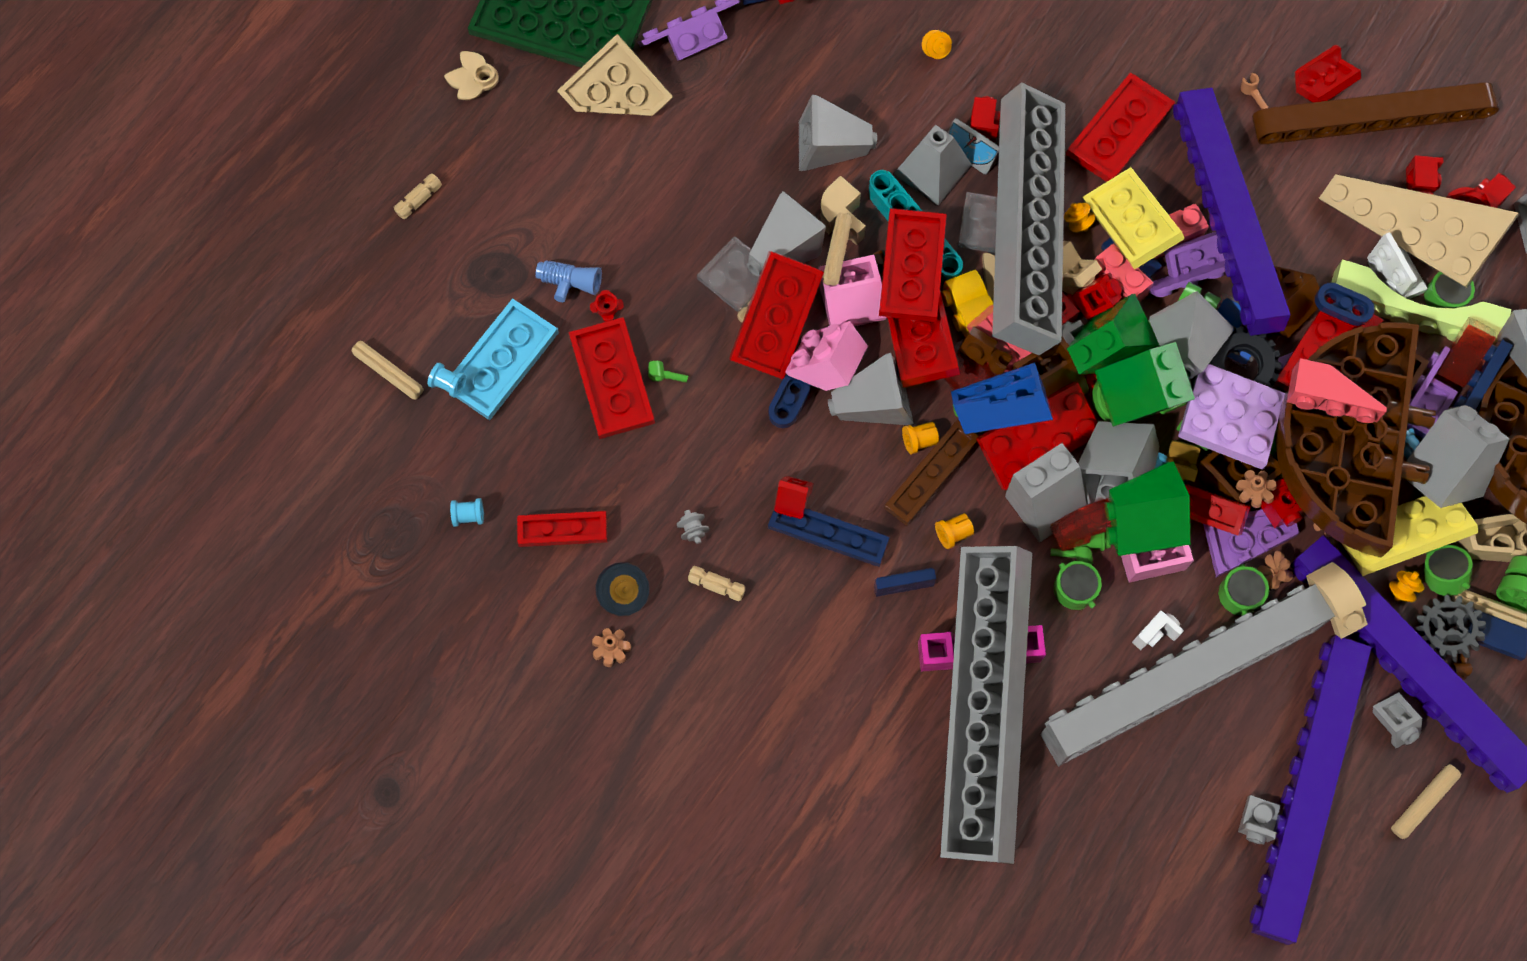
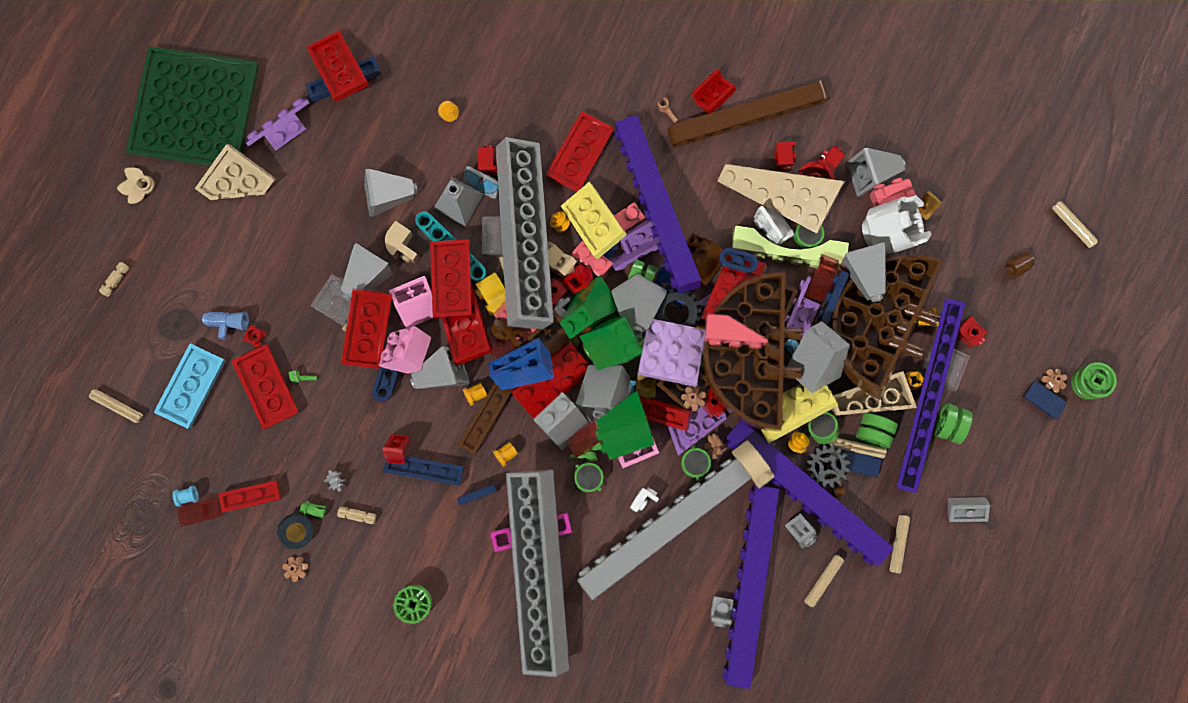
camera: 10 degrees left, 10 degrees up
medium azure bush [427,363,466,398] -> none
tan axle [823,213,852,286] -> none
none -> clear red slope [177,498,221,527]
none -> bright green pin [300,501,326,518]
none -> bright green wheel [394,585,432,623]

